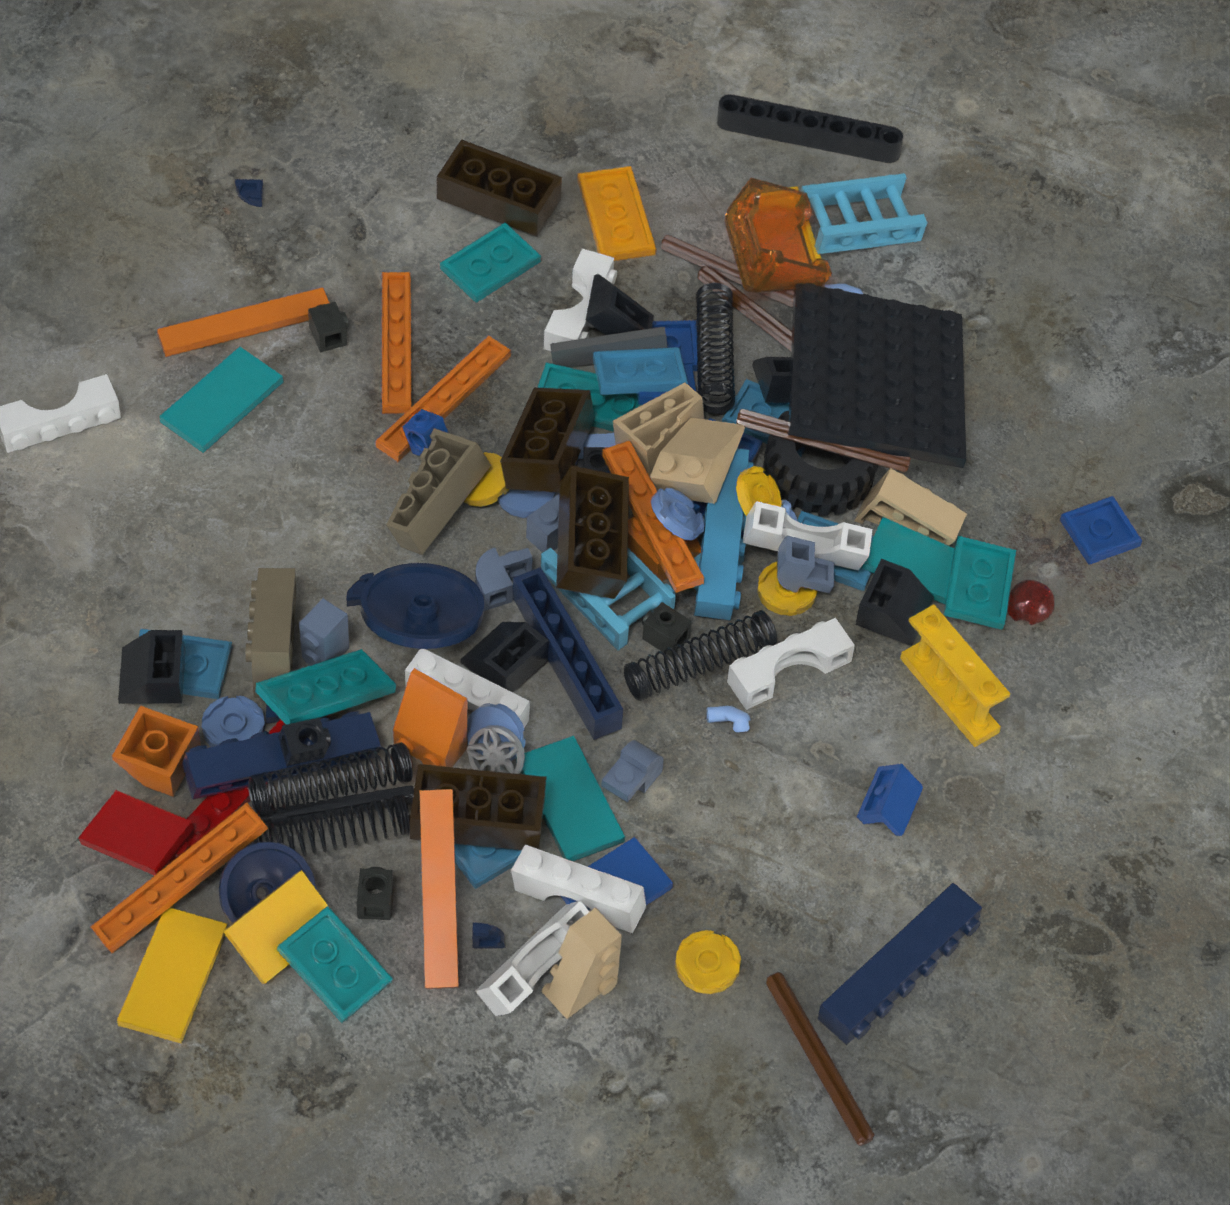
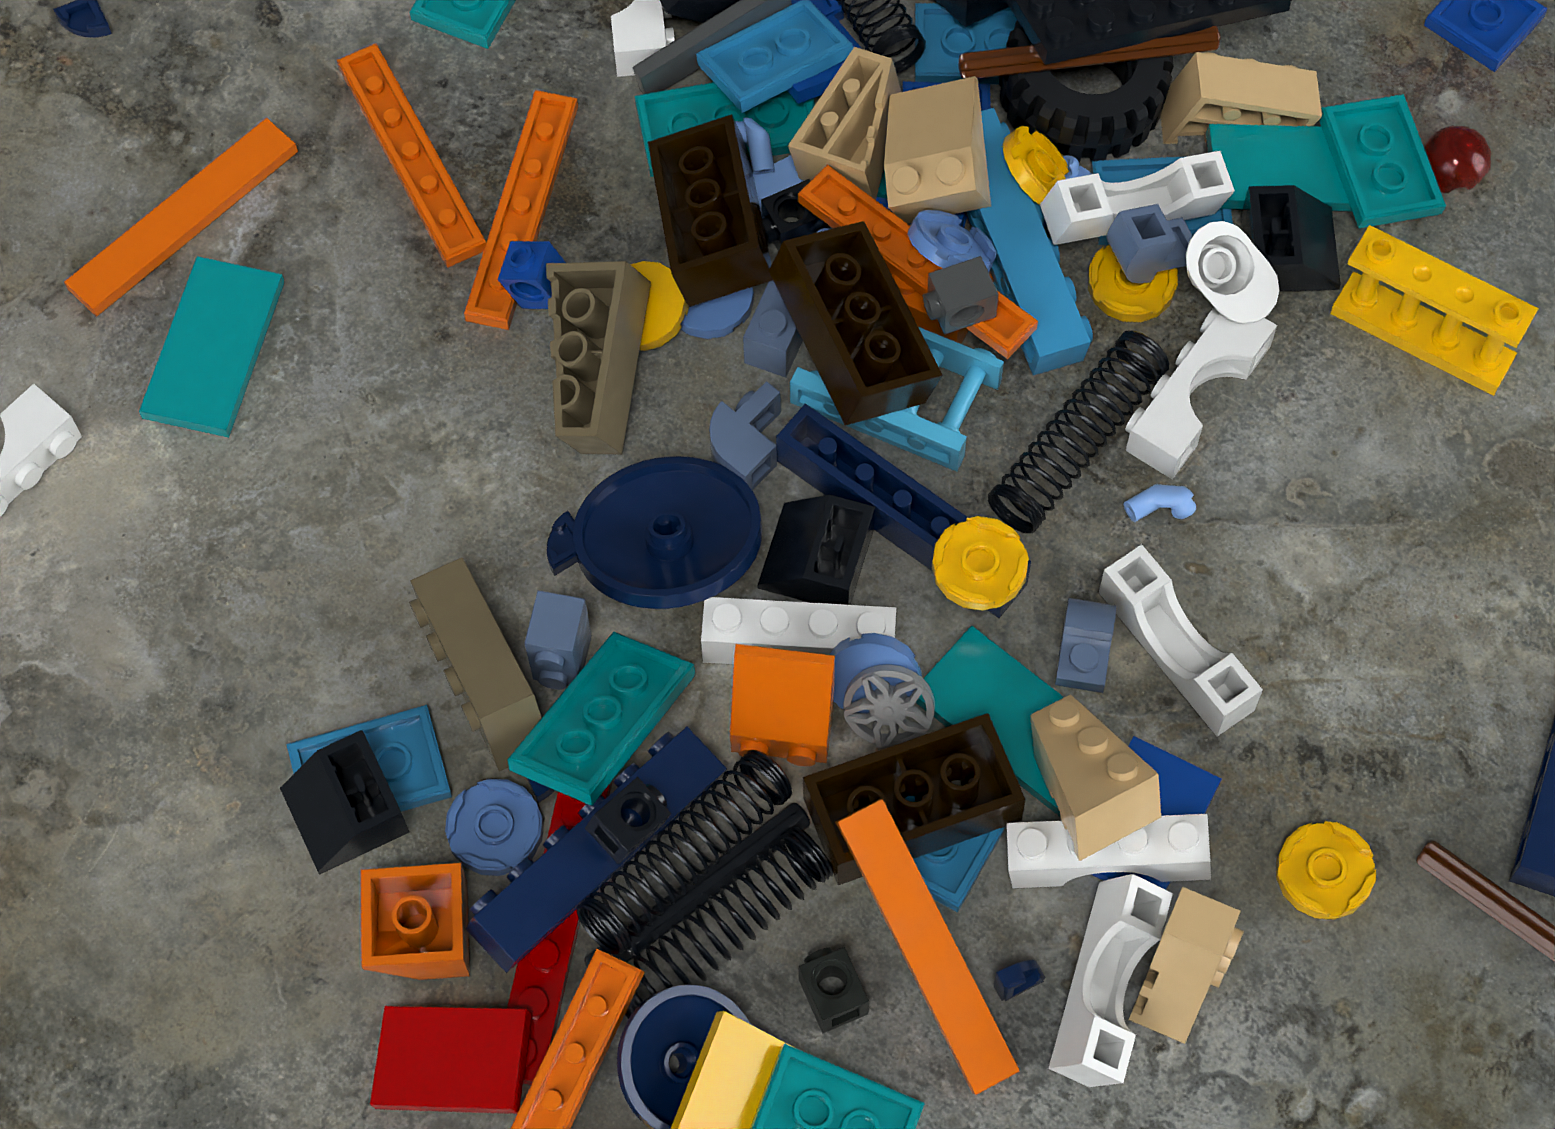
camera: 20 degrees left, 10 degrees up
pearl dark grey brick [308,302,349,353] -> none
pearl dark grey brick [642,602,692,658] -> none
blue panel [857,763,923,836] -> none
none -> light blue arm [735,118,775,174]
none -> dark grey brick [923,256,999,335]
none -> yellow tile [932,516,1029,611]
none -> tan wedge [1030,694,1161,861]
none -> white arch [1099,544,1263,736]
none -> white piece [1186,221,1279,323]

